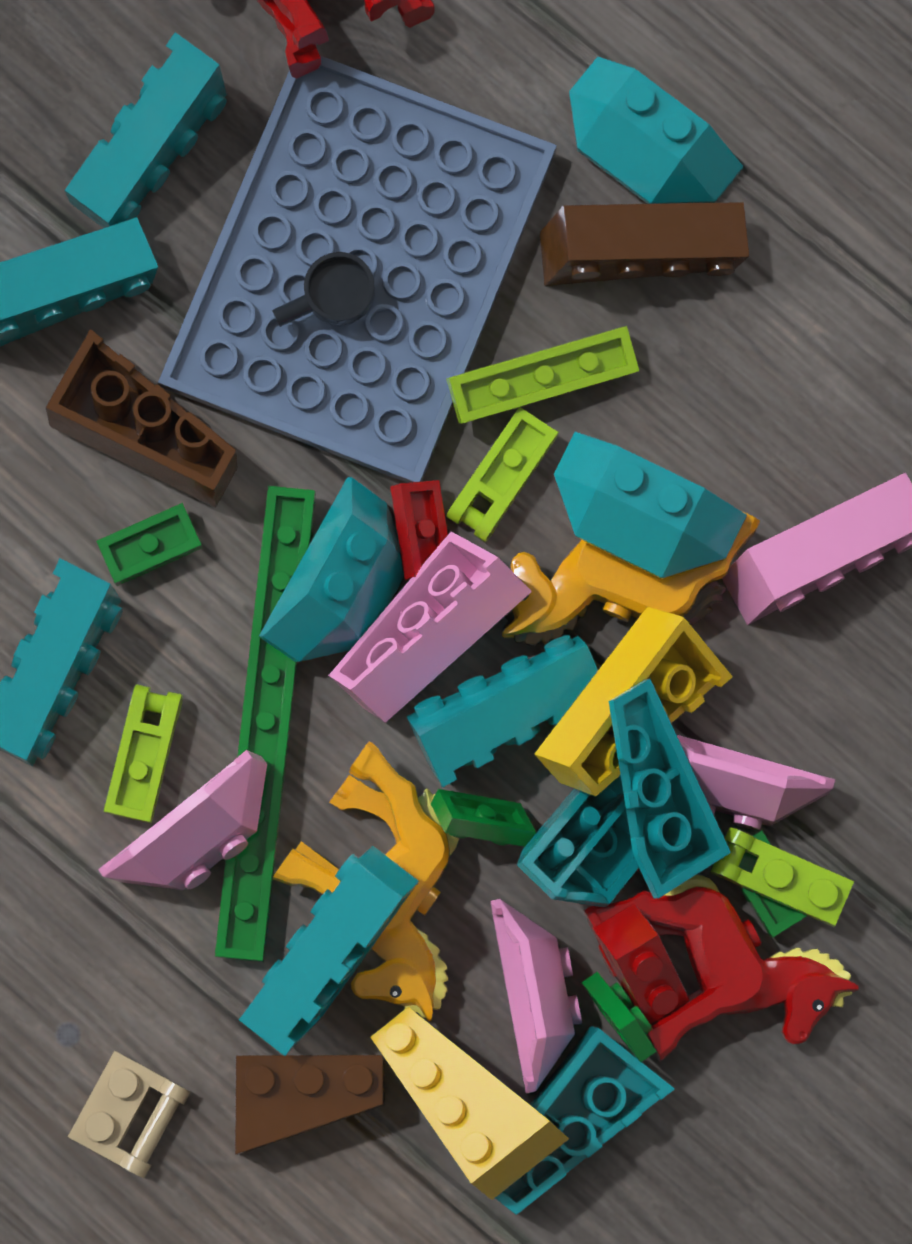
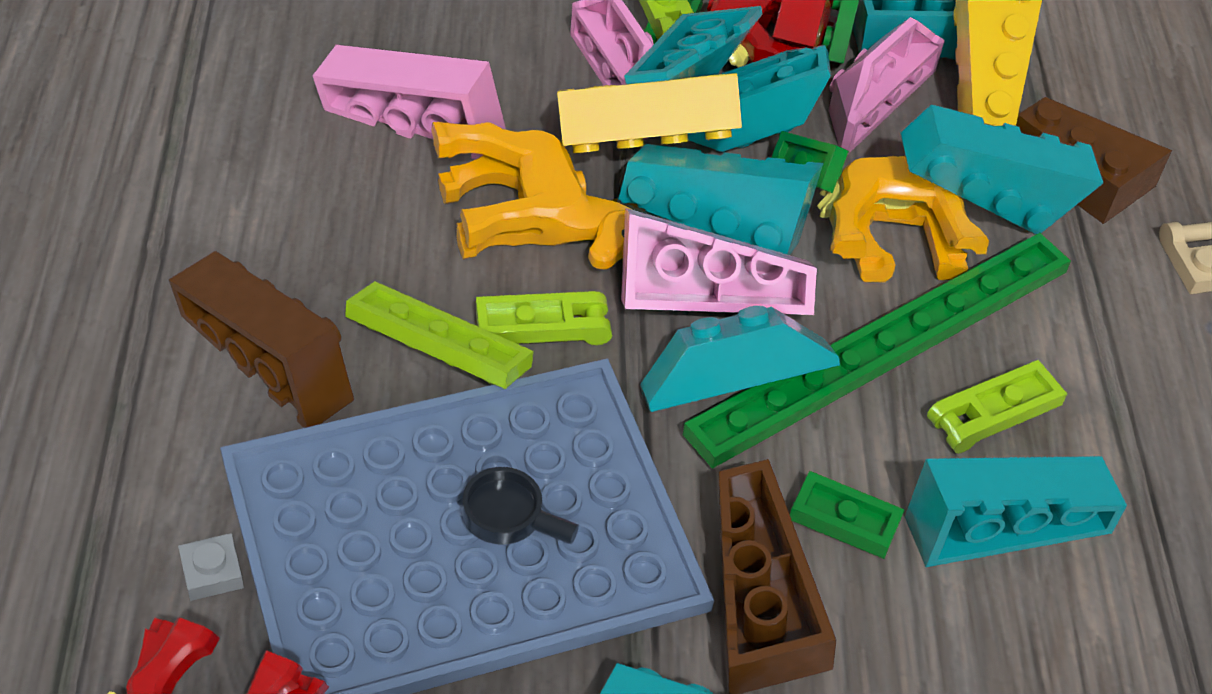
camera: 140 degrees left, 30 degrees down
bright pink wedge [98,750,267,890] -> none
red plate [390,480,448,580] -> none
teal wedge [554,432,747,579] -> none
teal wedge [569,57,743,204] -> none
none -> light grey plate [178,533,244,601]

